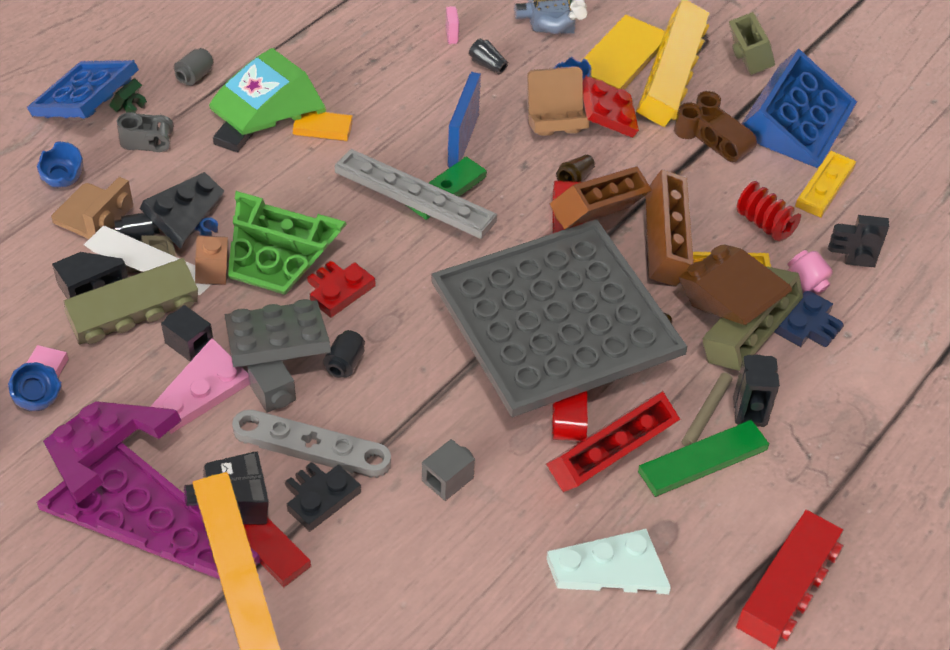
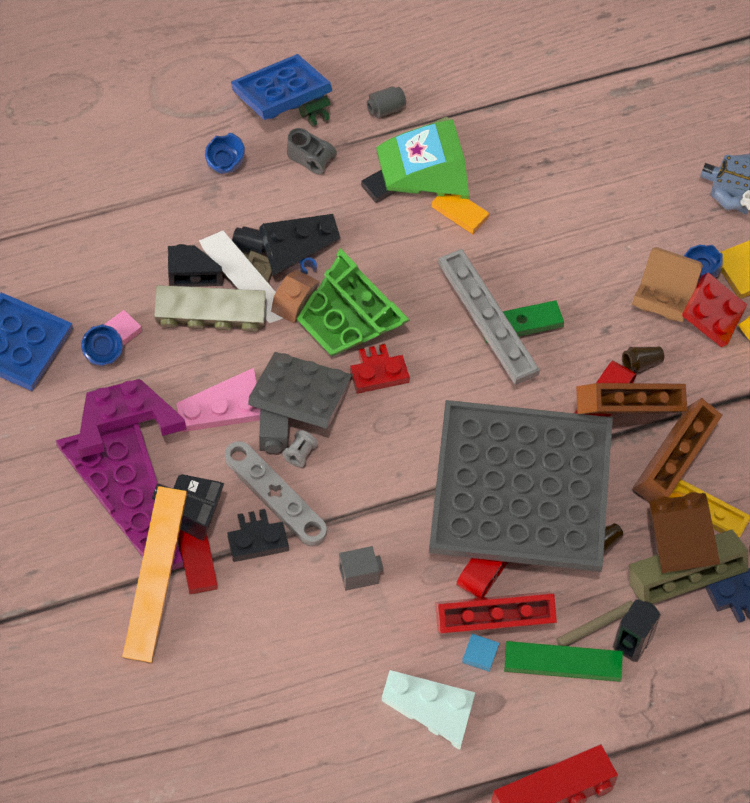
camera: 30 degrees right, 10 degrees up
medium nougat bracket [51,177,134,239] -> none
black brick [161,305,213,362] -> none
black brick [323,330,365,378] -> none
bright pink tile [446,7,459,44] -> none
blue tile [448,72,481,168] -> none
black cone [469,38,508,75] -> none
none -> light grey bush [282,430,318,467]
none -> dark azure tile [462,634,499,672]

